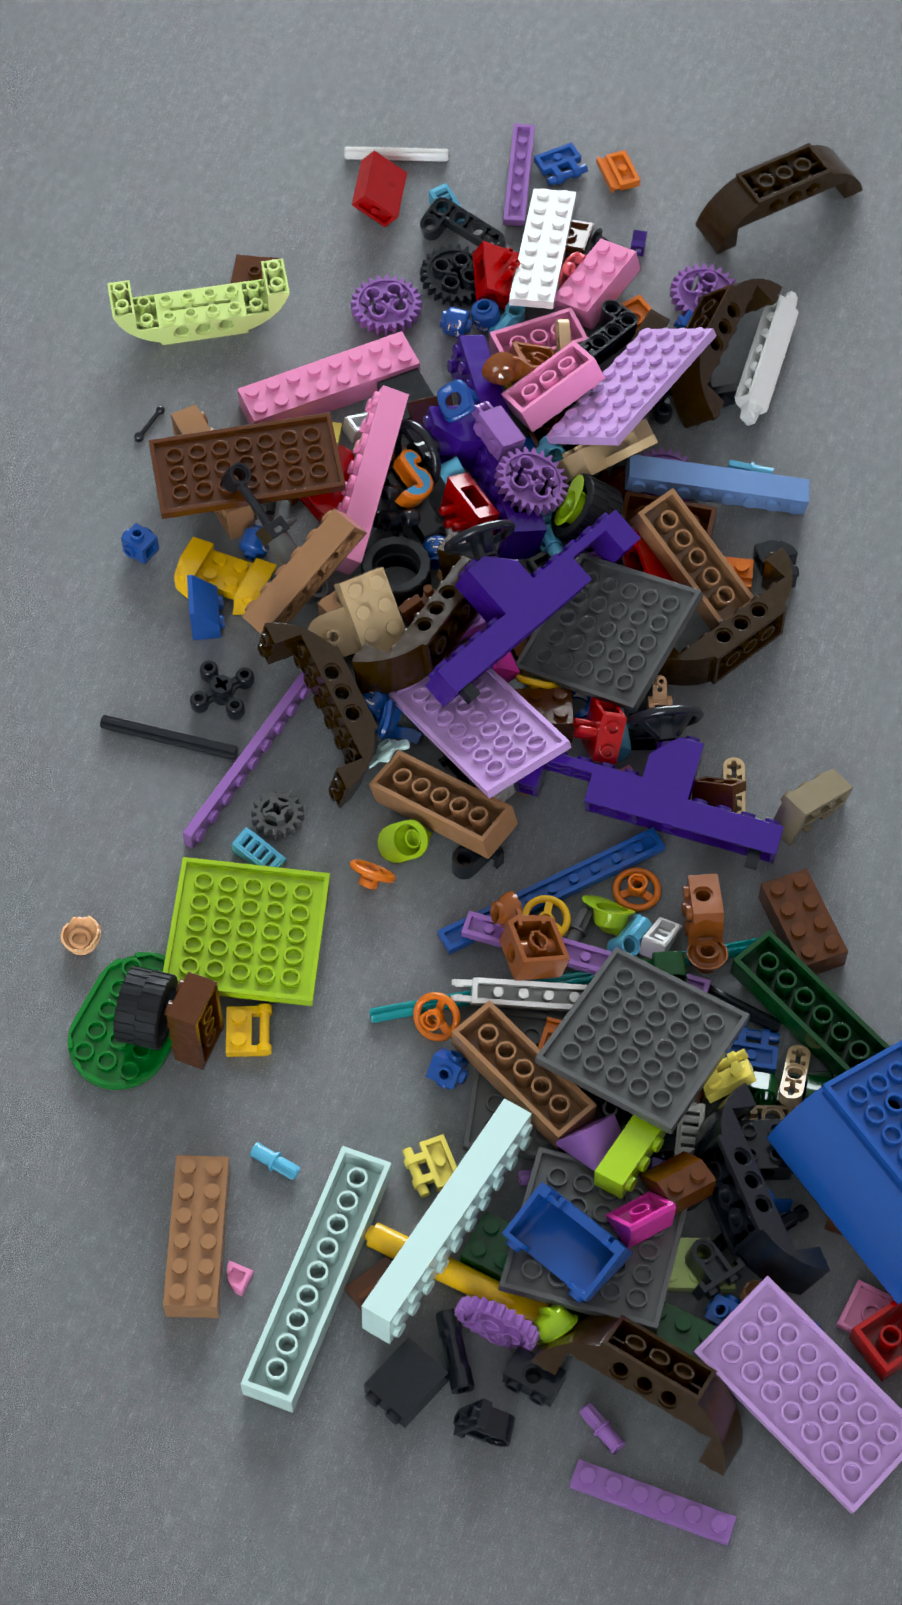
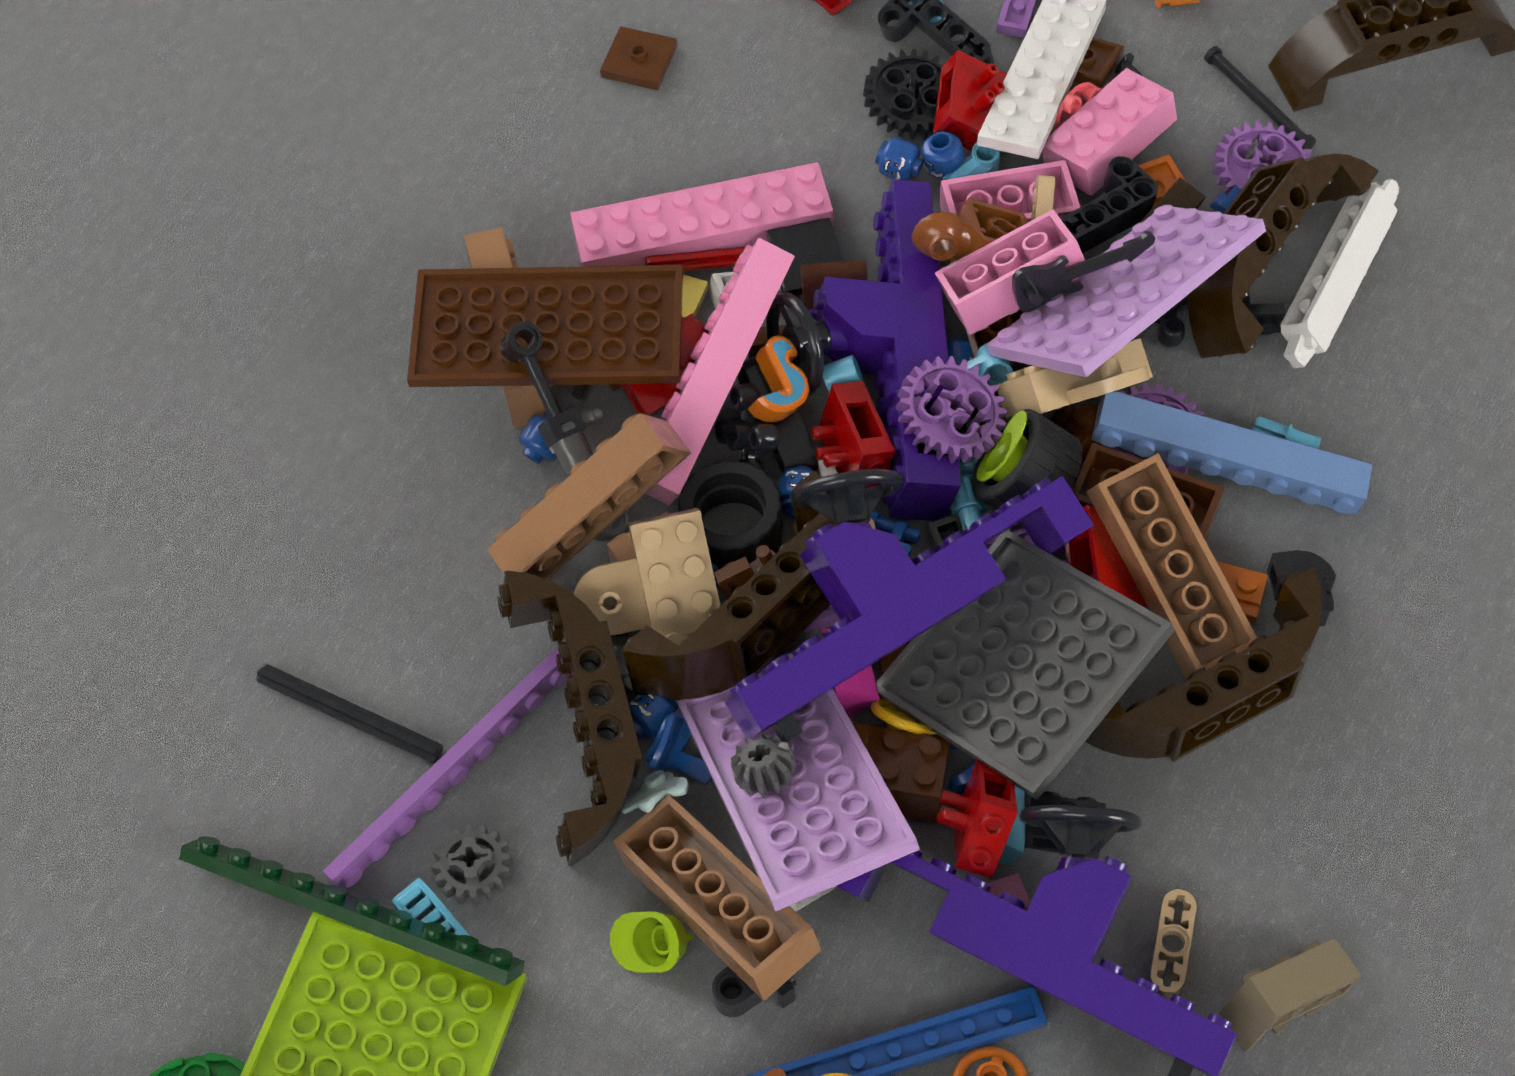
camera: 15 degrees right, 0 degrees up
light nougat hair [60,916,101,955] -> none
yellowish green slope [107,258,290,345] -> none
blue brick [121,523,159,565] -> none
black hinge [134,406,165,442] -> none
yellow piece [174,537,277,615] -> none
blue slope [187,575,225,640] -> none
black gear [190,661,255,720] -> none
orange piece [349,859,396,890] -> none
medium lavender gear [351,274,422,336] -> none
blue piece [437,380,479,423] -> none
medium lavender brick [472,401,526,461] -> none
dark purple piece [630,230,648,256] -> none
light nougat piece [647,675,673,709] -> none
reddish brown panel [692,776,746,813] -> none
none -> dark green plate [179,836,525,986]
none -> red axle [645,246,753,271]
none -> dark grey gear [731,733,796,798]
none -> black piece [1012,231,1156,312]
none -> black bar [1204,46,1316,149]

